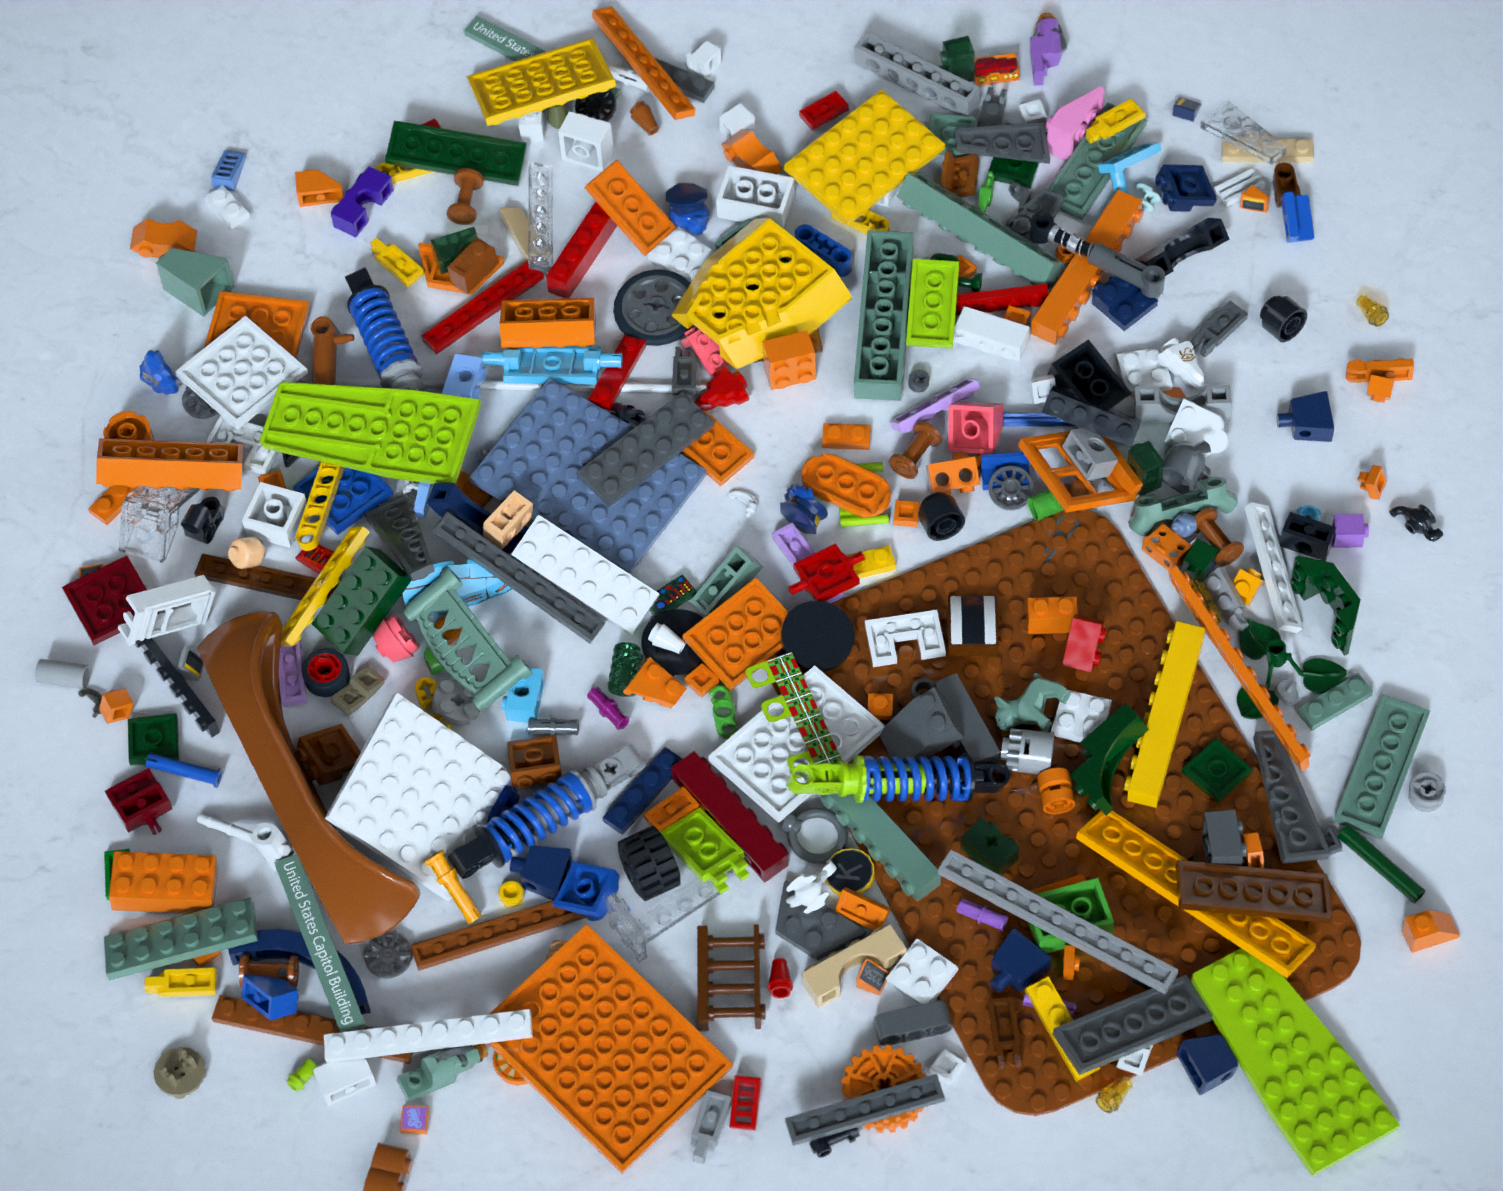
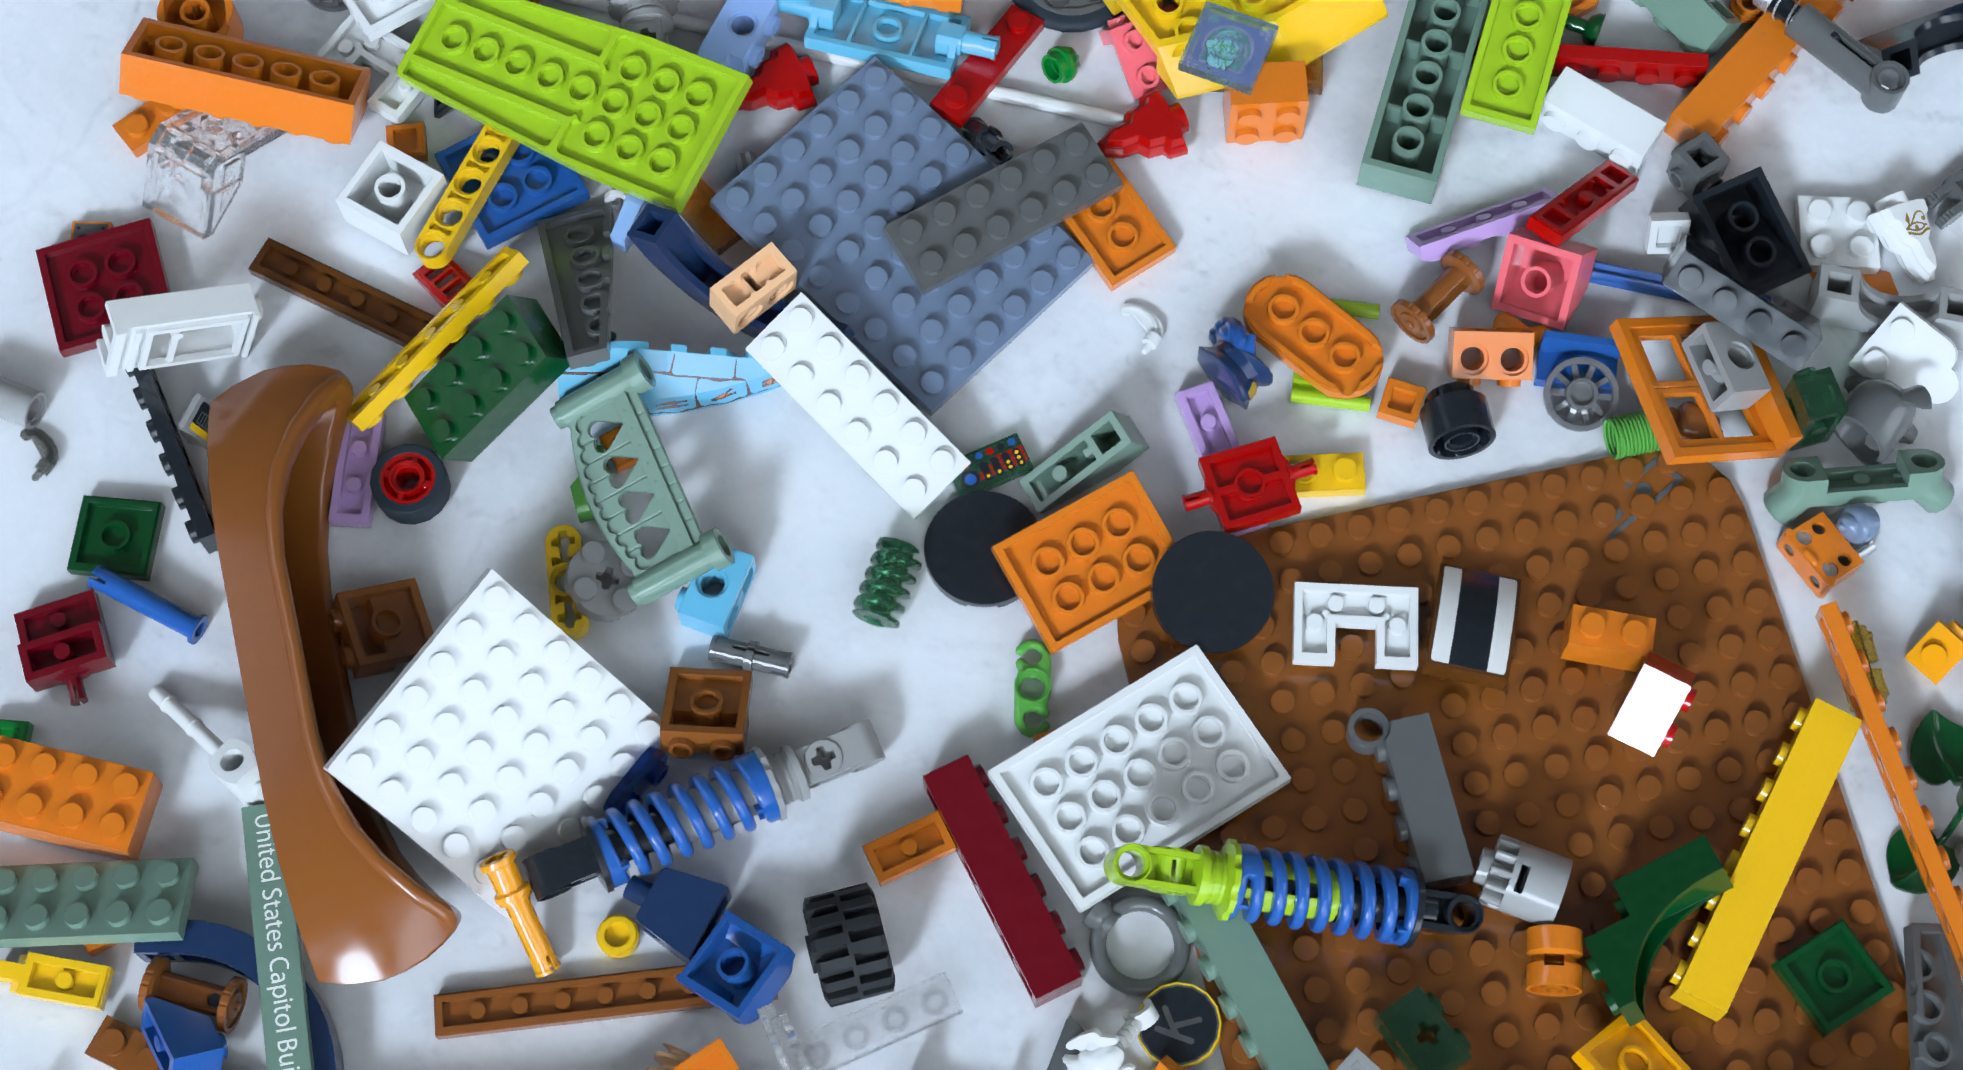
camera: 10 degrees right, 10 degrees up
orange plate [99,688,133,724] -> none
black piece [181,497,224,544] -> none
light nougat head [228,536,265,569] -> none
dark tan slope [331,666,385,716] -> none
flat silver wheel [364,933,413,979] -> none
coral cone [373,614,419,663] -> none
dark grey tile [432,511,605,644] -> none
magenta pin [587,687,629,730] -> none
dark blue plate [603,747,683,835] -> none
orange wing [622,657,687,709] -> none
white cone [648,623,686,654] -> none
lime tile [660,807,749,894] -> none
dark grey hinge [672,346,697,395] -> none
orange plate [684,663,719,698] -> none
piece [746,652,843,778] -> none
orange plate [822,423,871,450] -> none
orange plate [868,693,893,720] -> none
dark grey slope [880,687,964,759] -> none
dark grey bush [908,369,930,393] -> none
sand green animal [994,673,1071,732] -> none
orange plate [1003,305,1031,326] -> none
white plate [1051,690,1112,742] -> none
dark blue plate [1092,274,1158,331] -> none
dark green brick [1182,539,1219,583] -> none
dark orange hose [1194,508,1244,567] -> none
light grey hinge [1203,567,1249,631] -> none
none -> red rock [738,42,819,111]
none -> green plate [1041,46,1081,84]
none -> clear light blue tile [1178,1,1279,95]
none -> red plate [1525,160,1639,247]
none -> dark grey brick [1666,131,1730,199]

